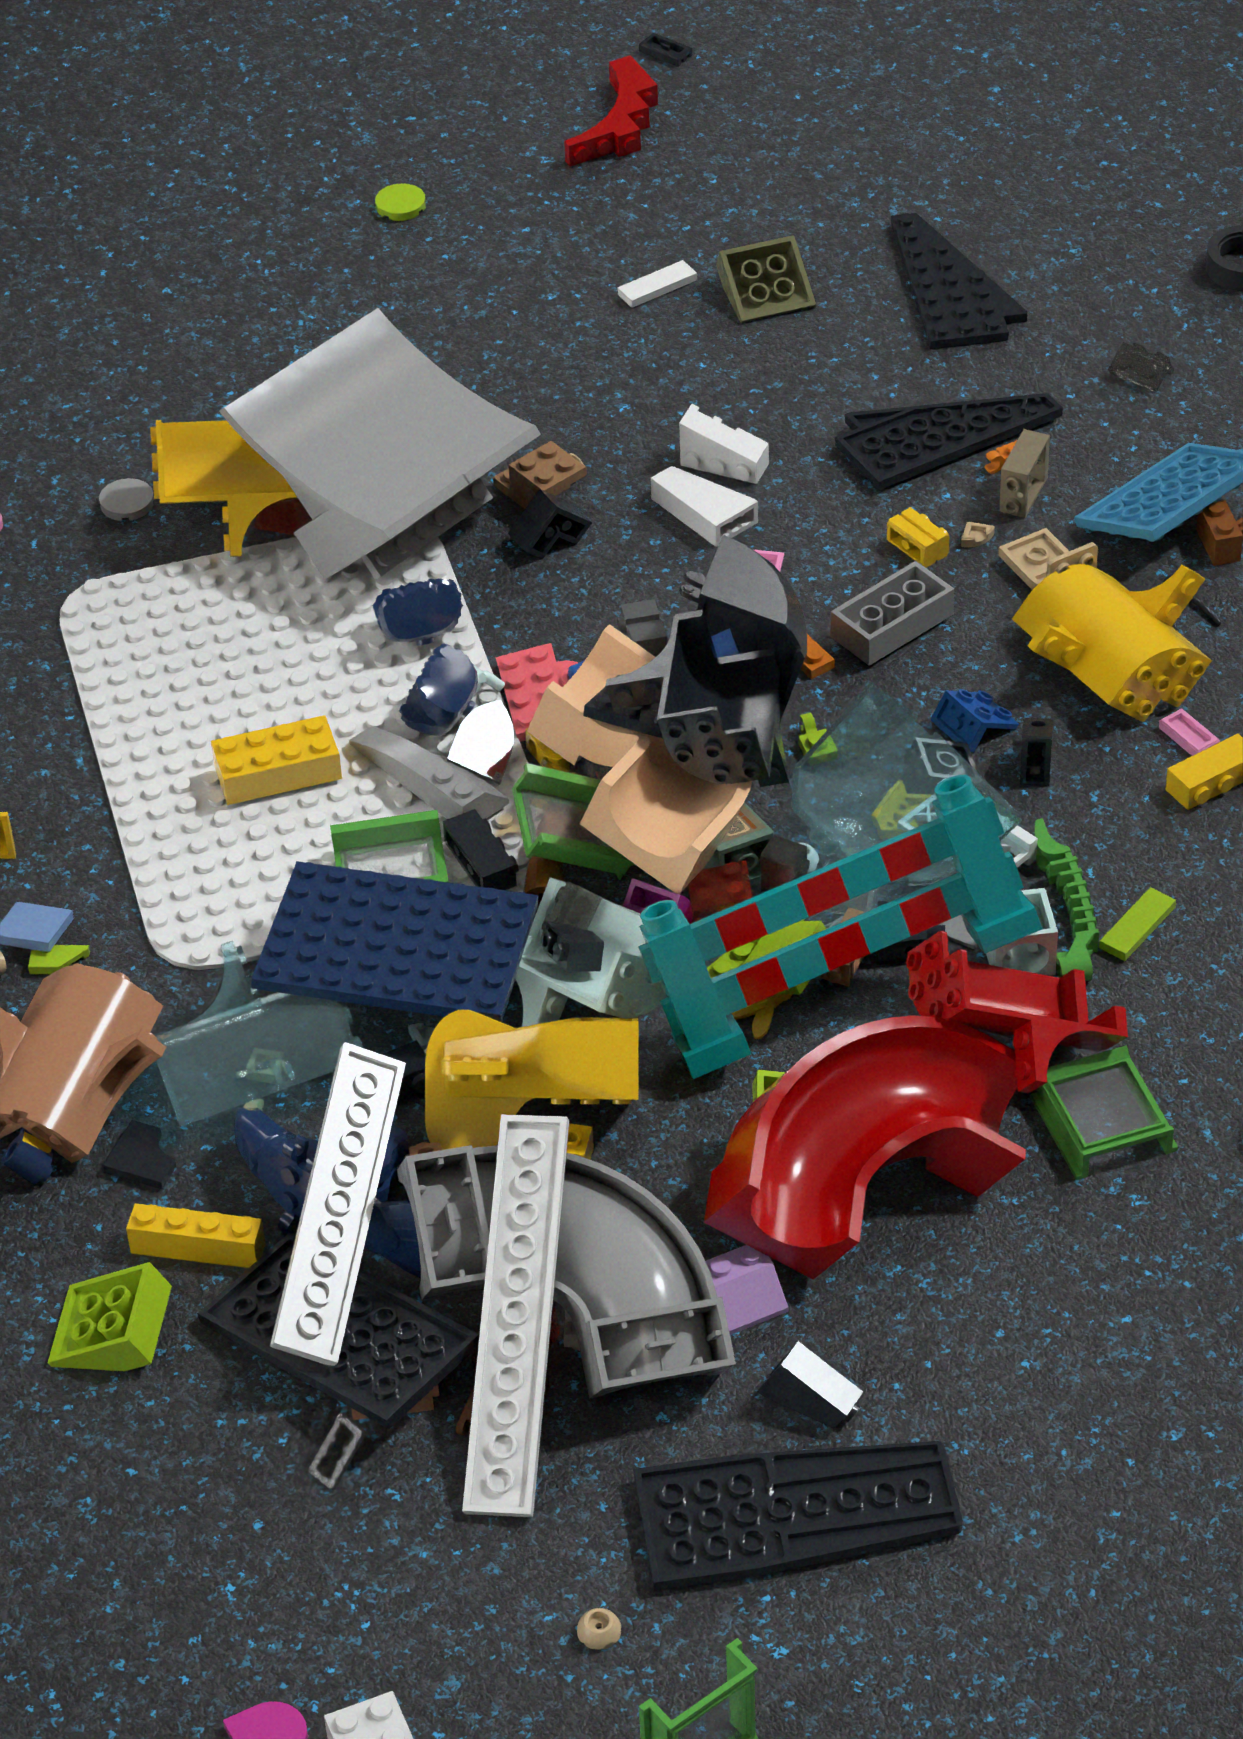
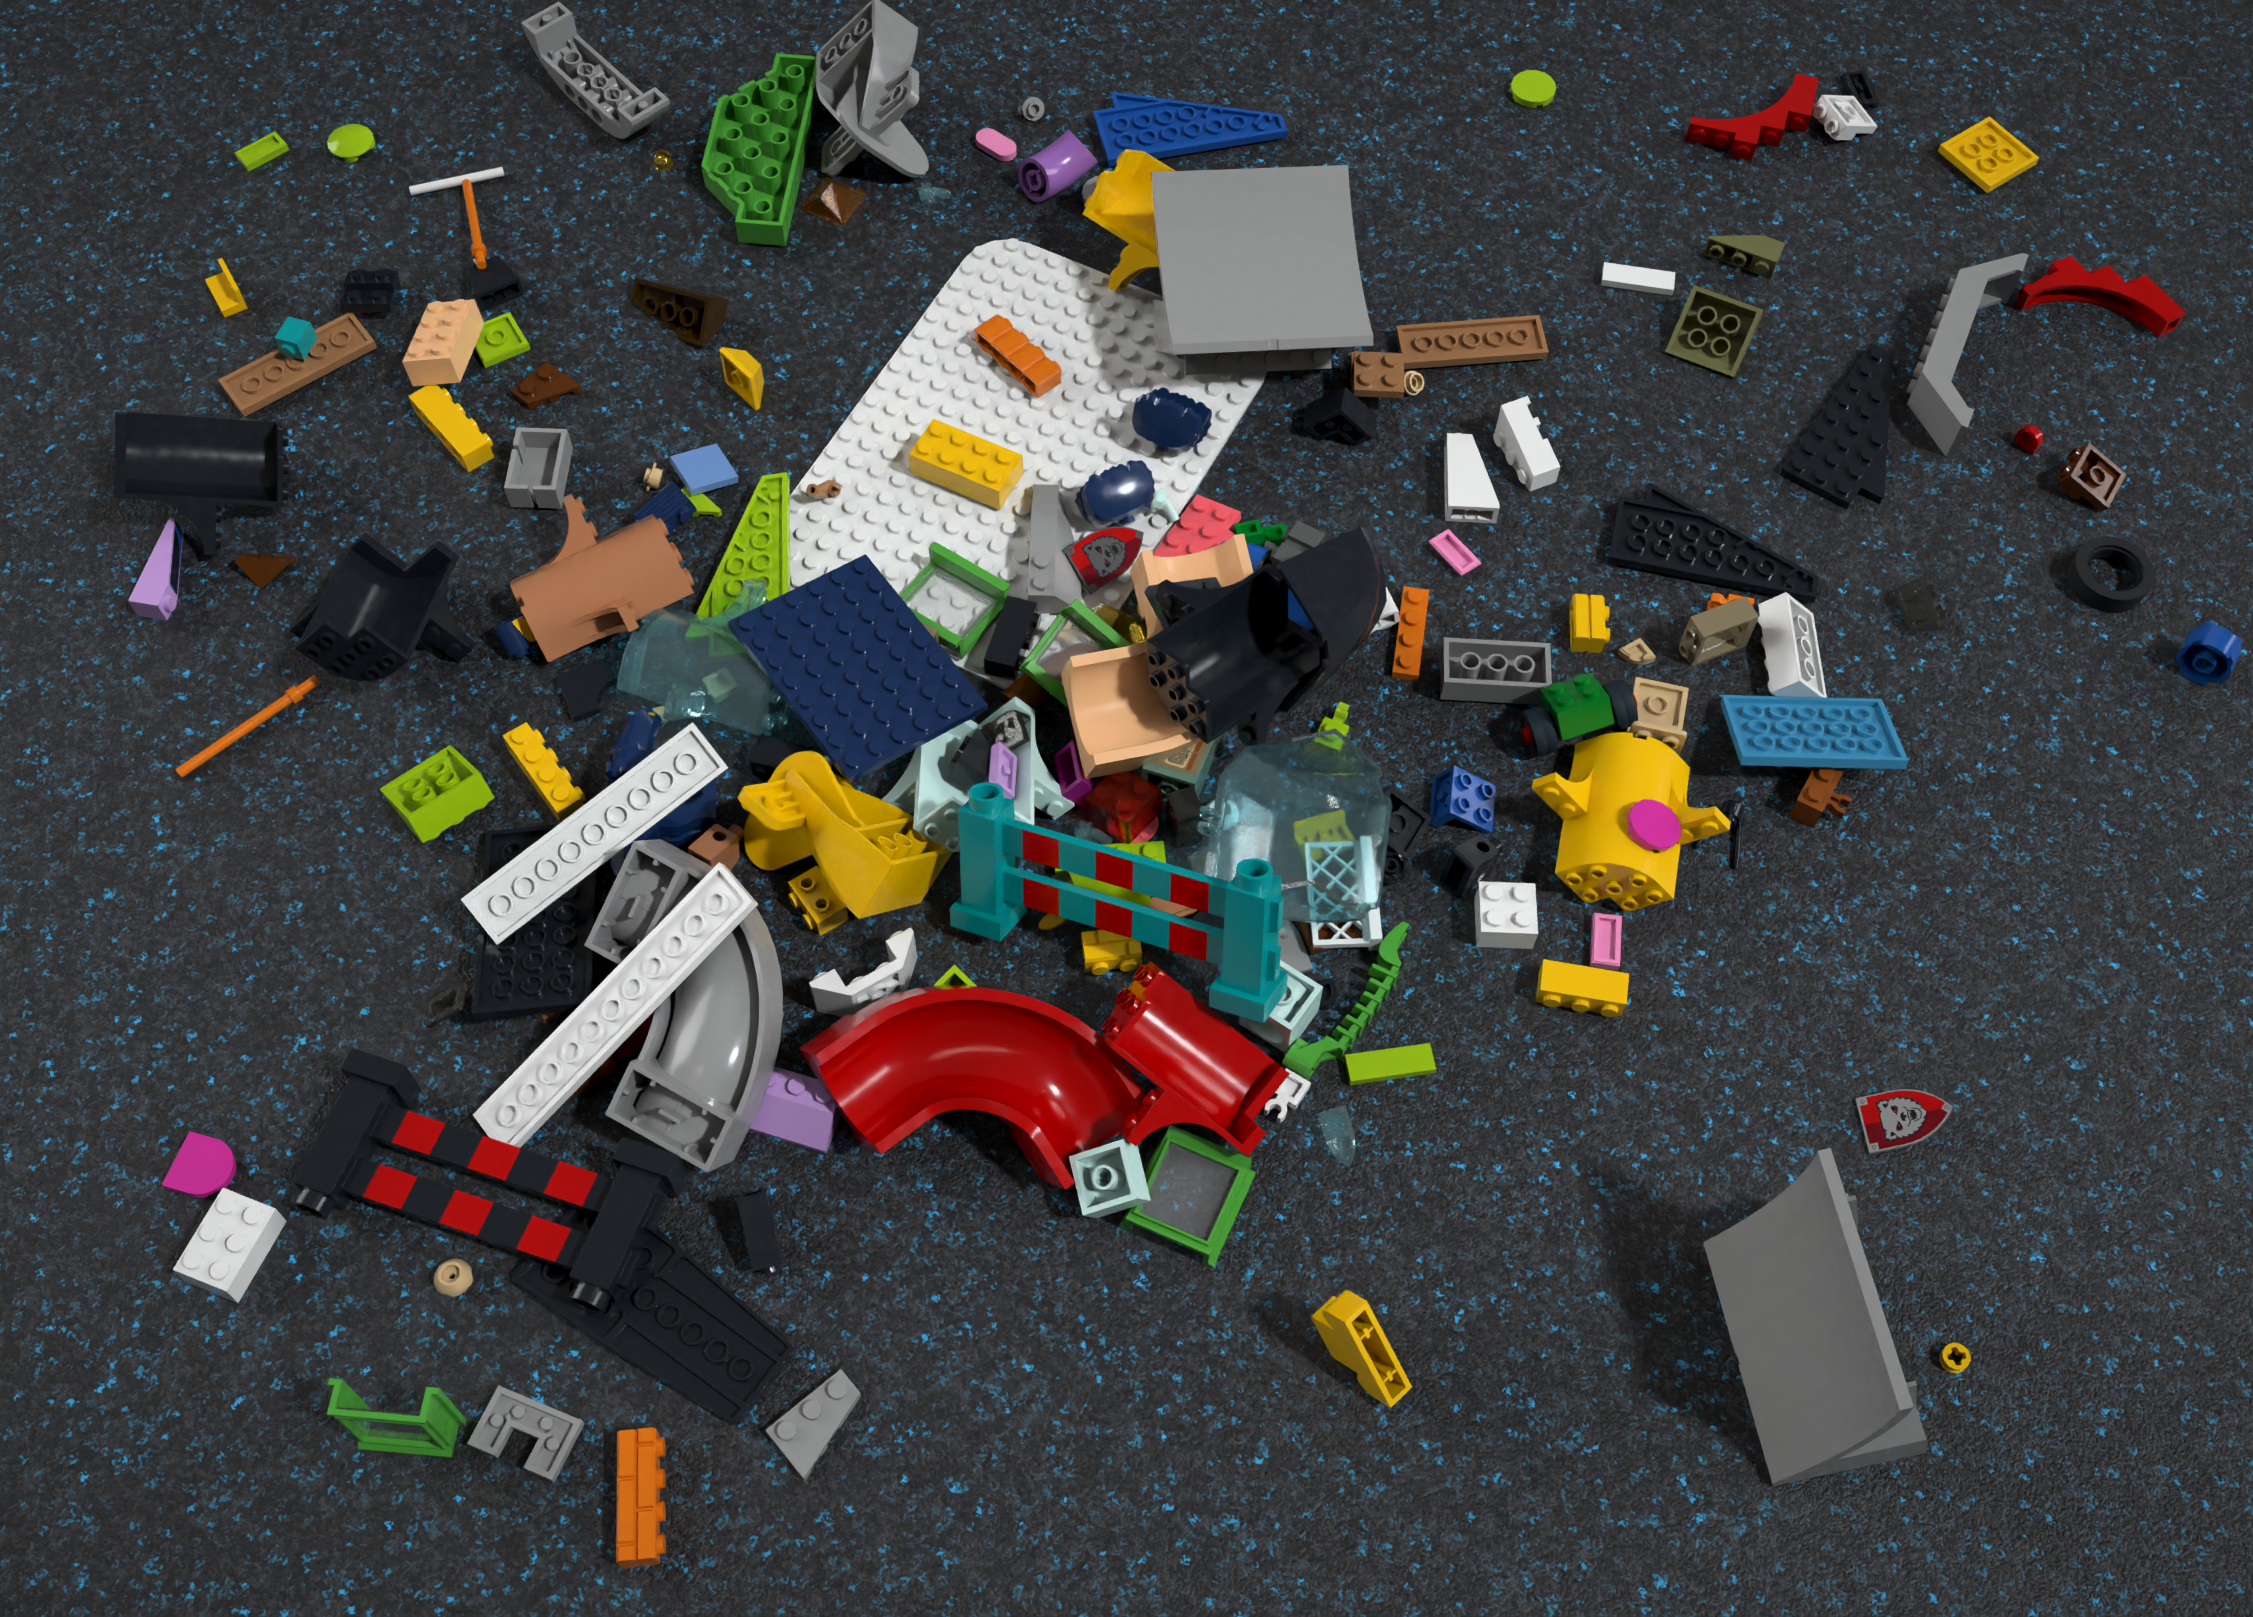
camera: 40 degrees right, 15 degrees up
none -> black fence [292,1048,689,1314]
none -> light grey plate [467,1385,584,1483]
none -> orange brick [616,1427,666,1568]
none -> dark blue brick [633,481,697,538]
none -> lime wing [686,472,790,662]
none -> light grey wing [766,1369,861,1481]
none -> medium nougat arm [806,480,841,500]
none -> white slope [809,928,917,1017]
none -> orange brick [974,314,1062,398]
none -> lavender panel [987,742,1017,800]
none -> medium lavender brick [1018,129,1098,202]
none -> light aqua brick [1069,1139,1151,1218]
none -> yellow brick [1081,930,1142,975]
none -> blue wing [1093,92,1288,167]
none -> green slope [1234,520,1287,547]
none -> white plate [1264,1068,1311,1123]
none -> clear light blue plate [1316,1105,1356,1167]
none -> medium nougat plate [1395,315,1549,369]
none -> white brick [1474,881,1538,949]
none -> brick [1521,673,1638,757]
none -> dark pink tile [1626,799,1681,852]
none -> olive slope [1703,235,1786,279]
none -> white slope [1758,592,1827,698]
none -> white plate [1812,95,1878,141]
none -> light grey slope [1906,253,2028,459]
none -> yellow plate [1938,116,2039,193]
none -> red tile [2013,424,2043,455]
none -> red arch [2015,255,2186,338]
none -> reddish brown plate [2057,443,2126,512]

